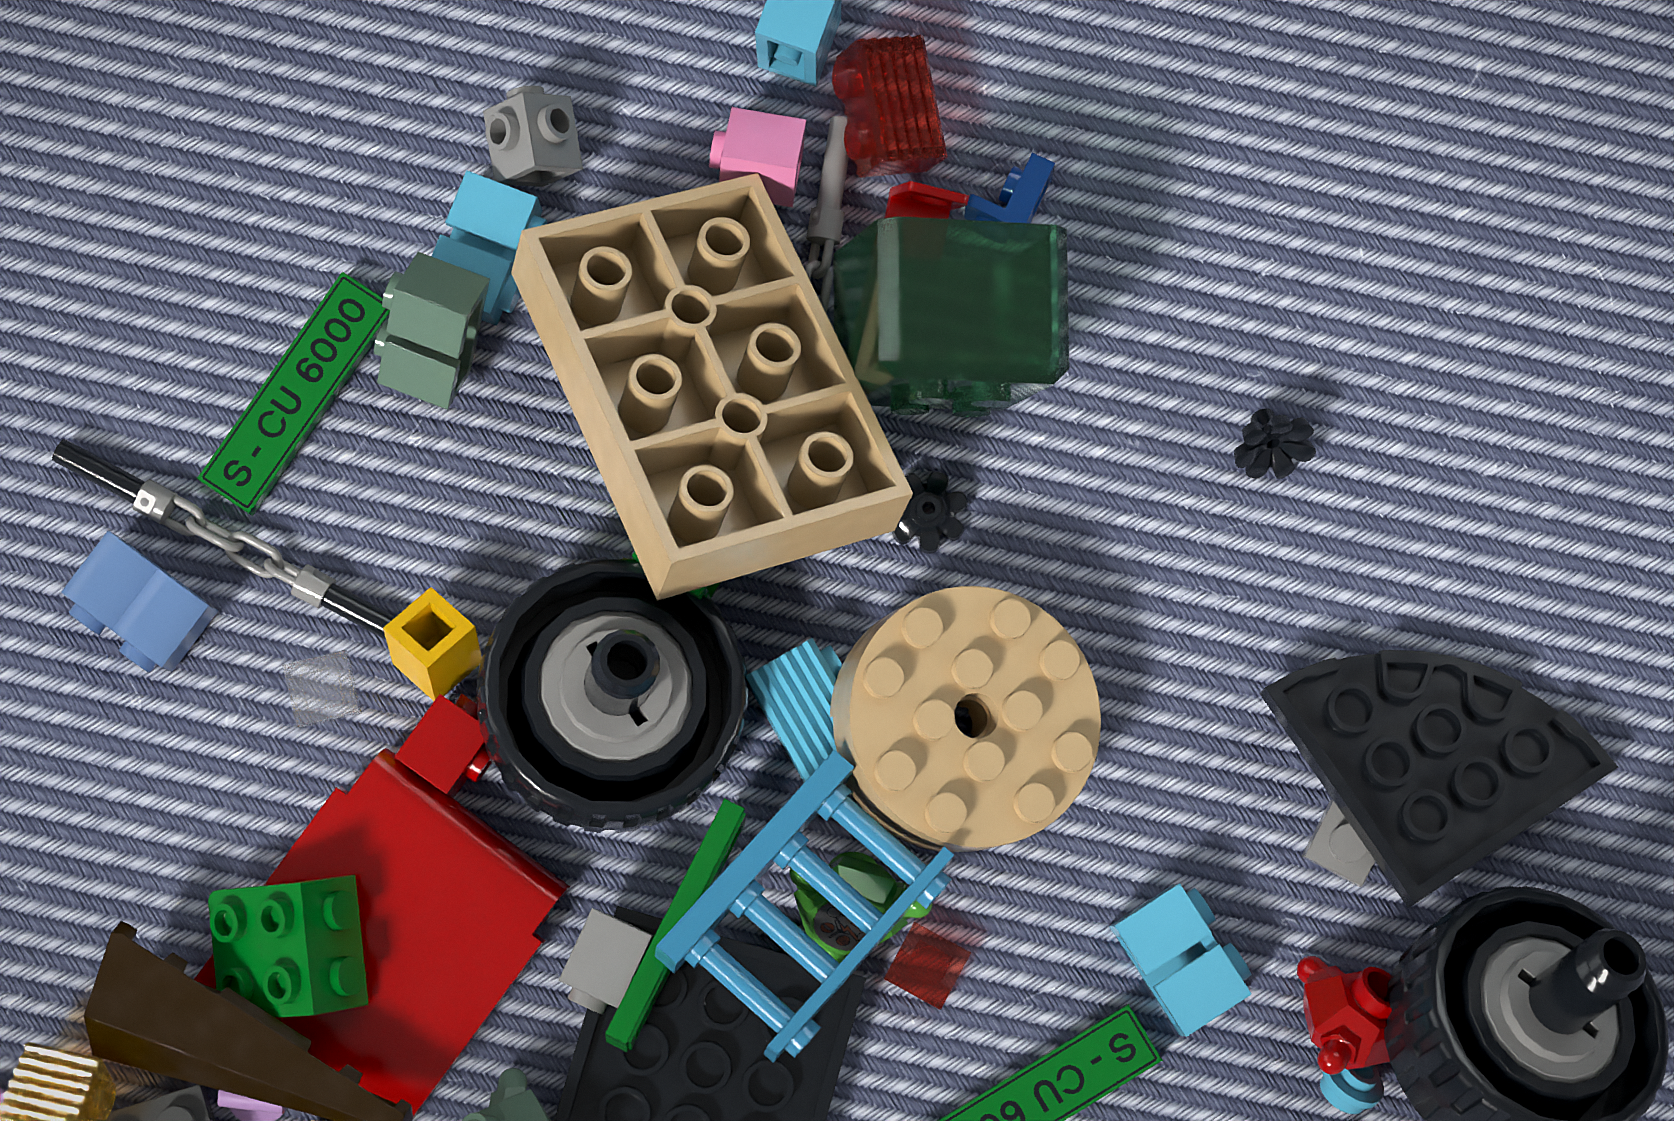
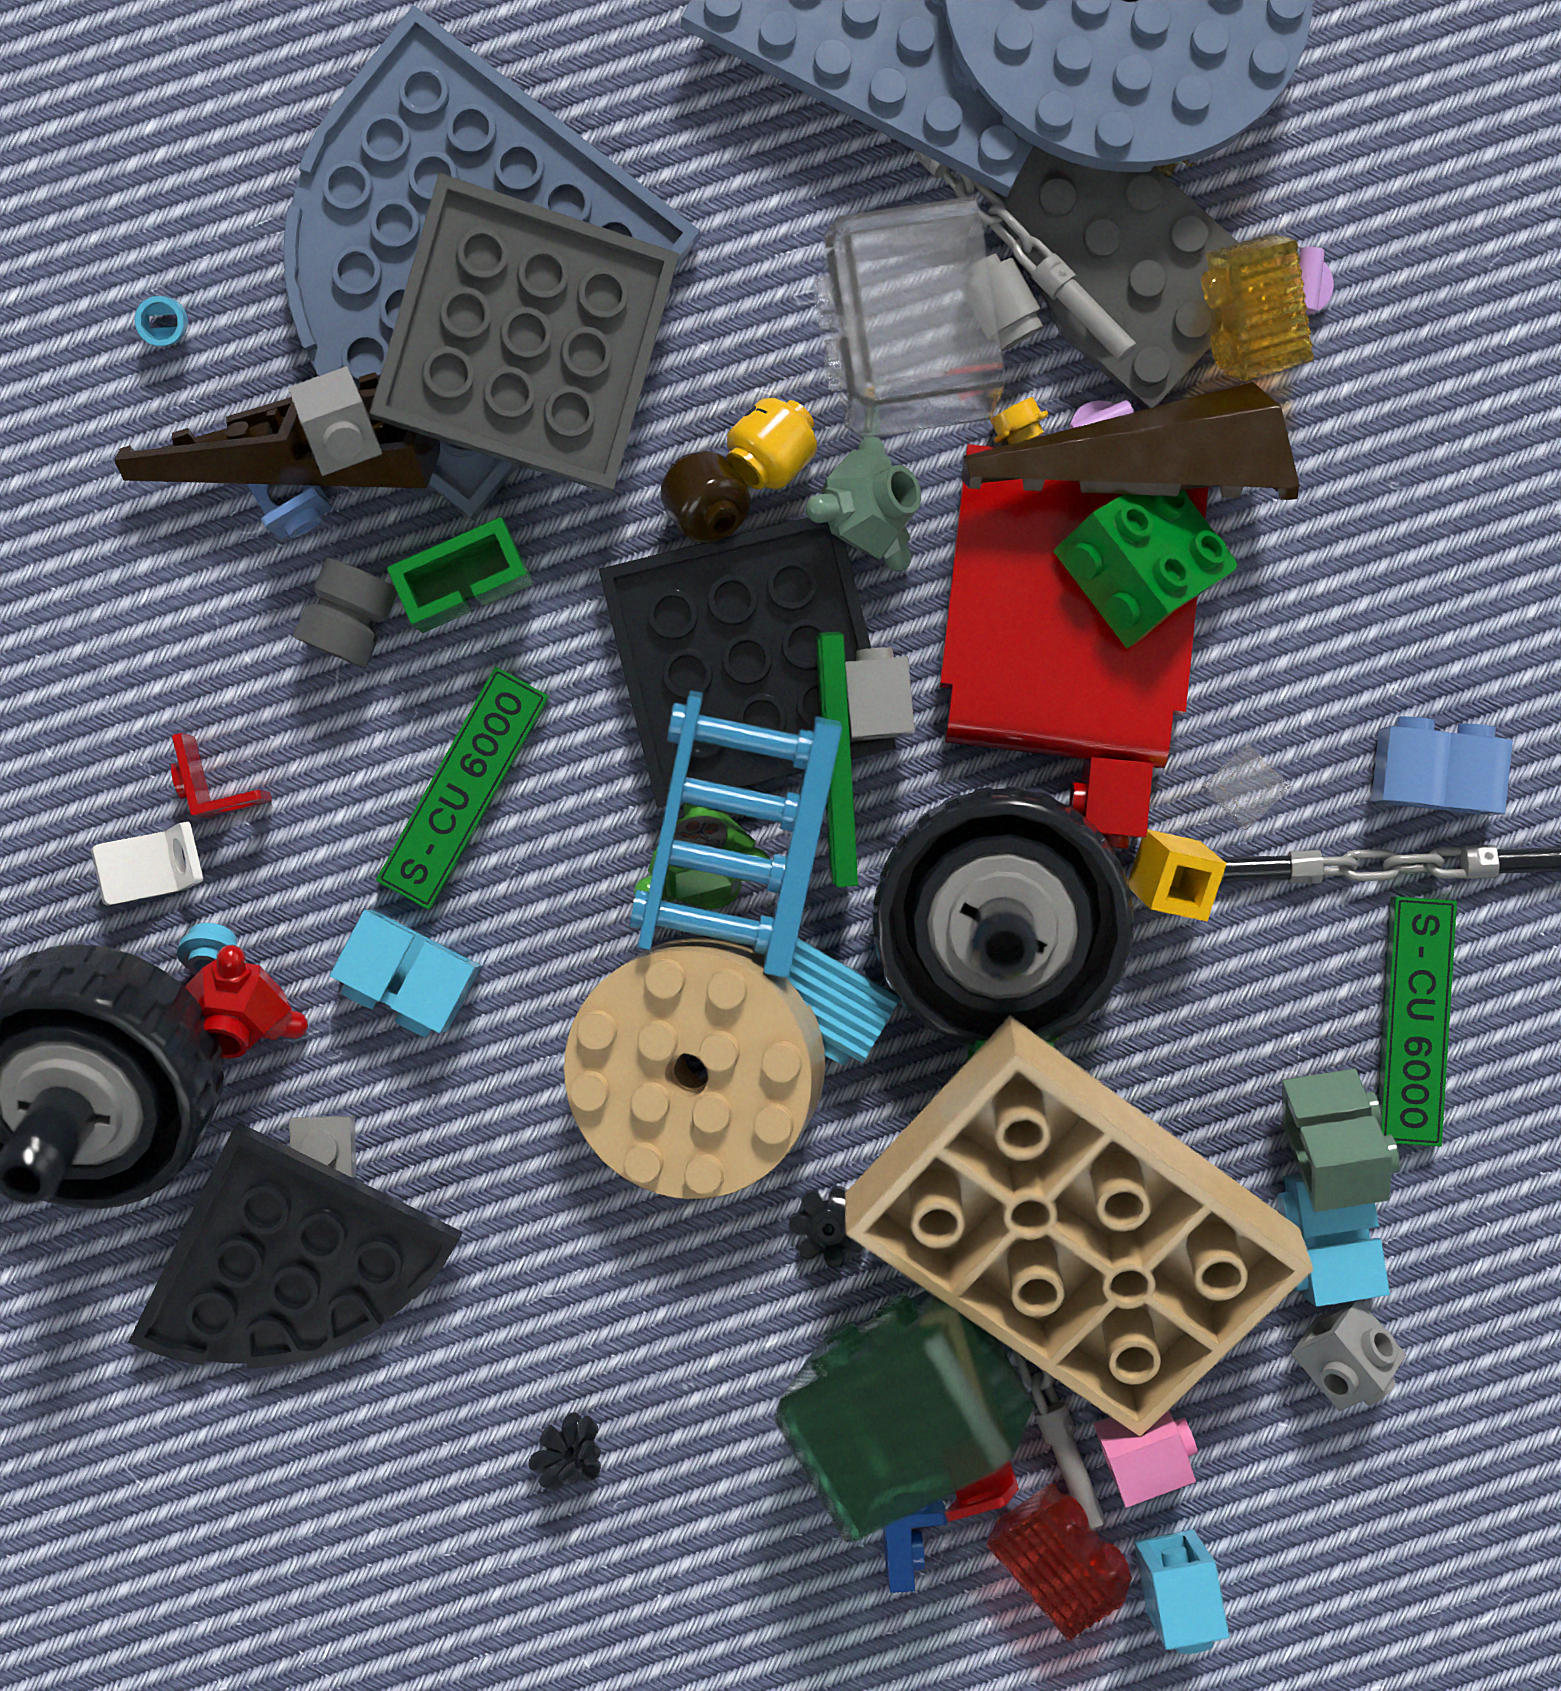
camera: 155 degrees right, 5 degrees up
clear red plate [883,922,971,1010] -> none

